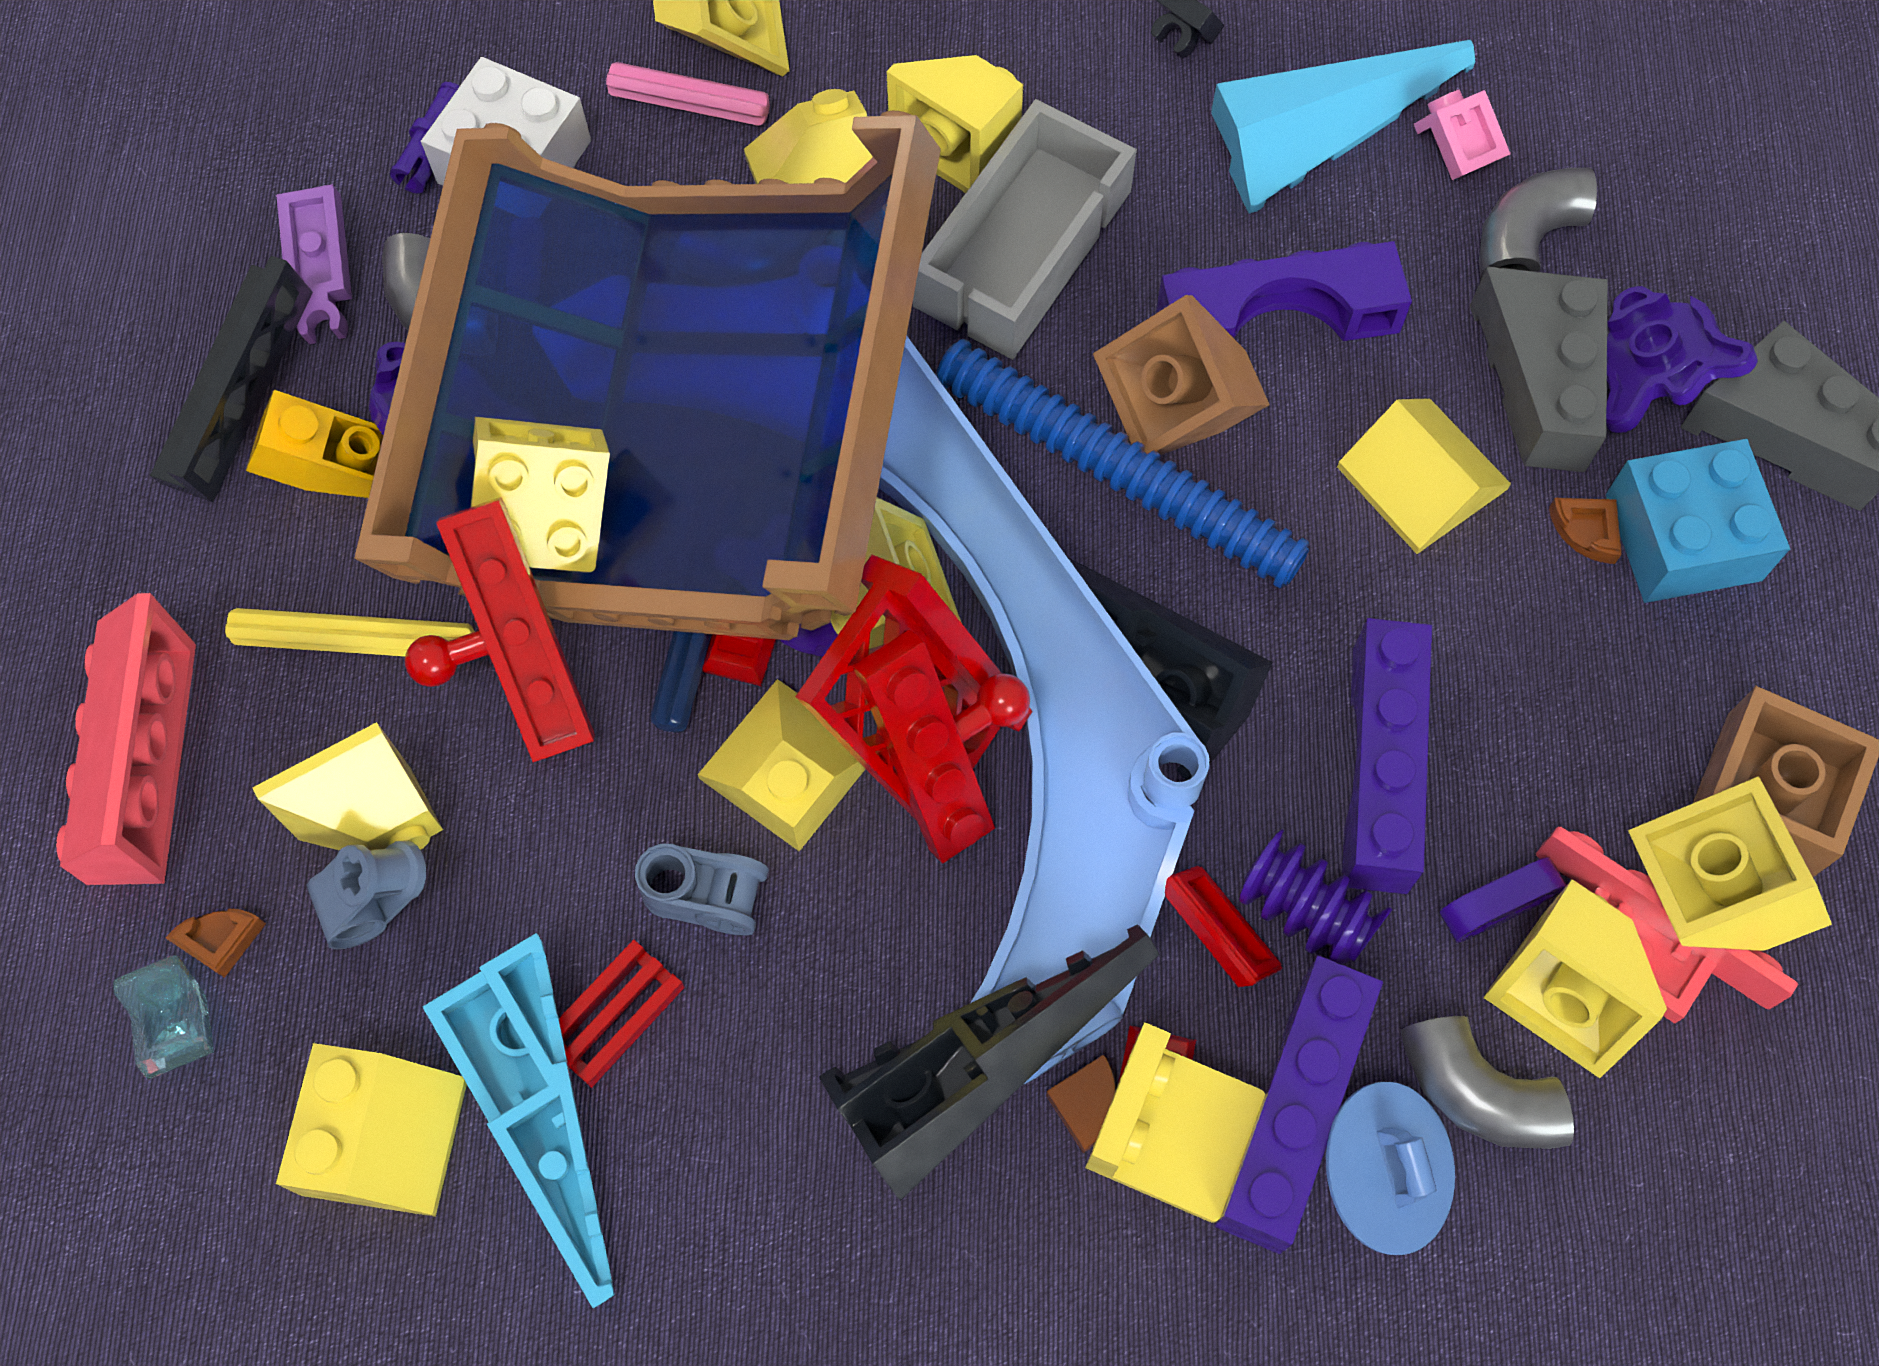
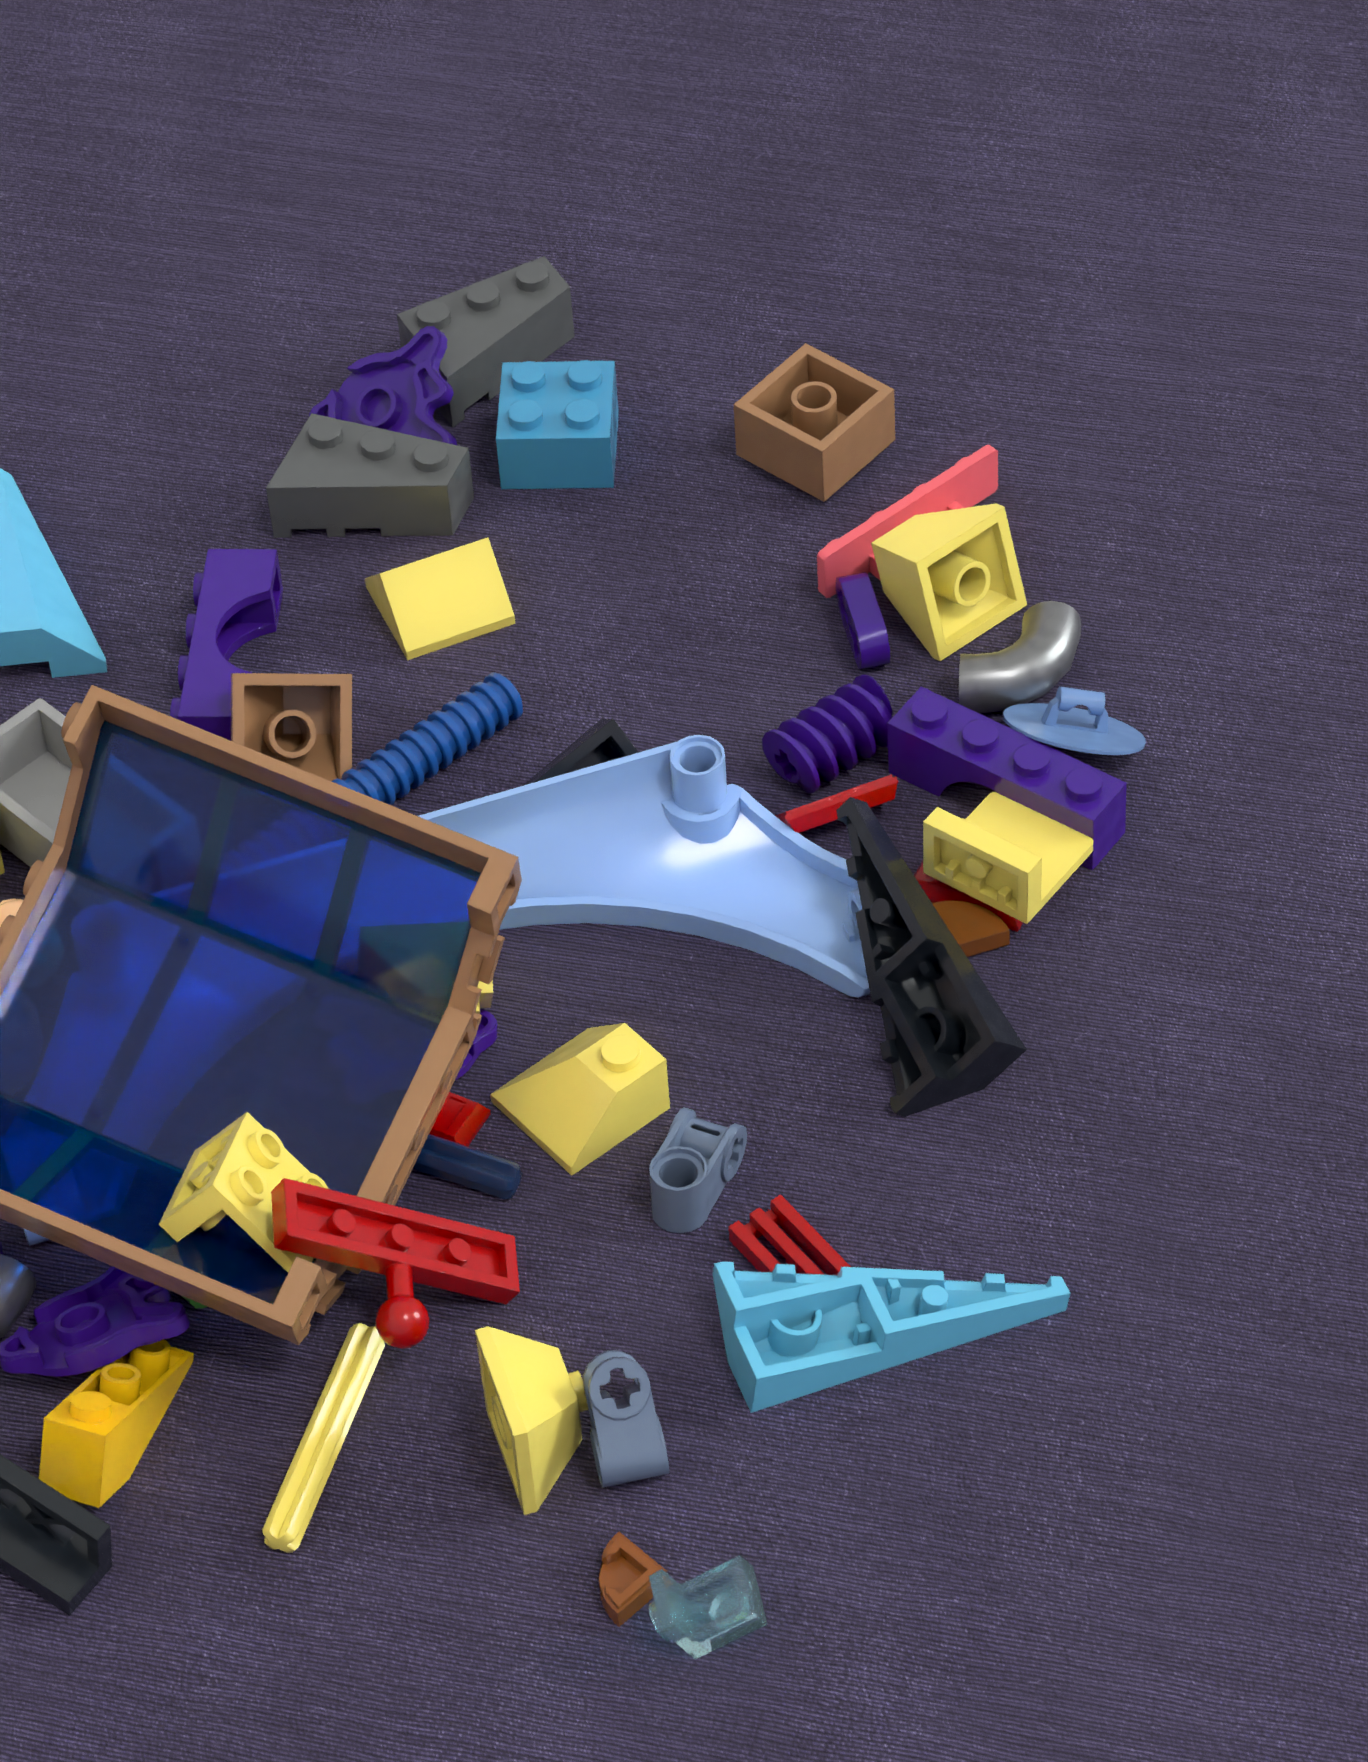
camera: 75 degrees left, 20 degrees down
coral slope [56,593,196,885] -> none
light yellow slope [276,1043,467,1217] -> none
red fence [795,554,1033,821] -> none
red plate [852,629,1030,864] -> none
dark purple arch [1342,618,1432,894] -> none
bright pink bracket [1414,89,1510,180] -> none
flat silver cylinder [1479,168,1597,278] -> none
dark orange tile [1549,498,1621,564] -> none
light yellow slope [1628,776,1832,951] -> none

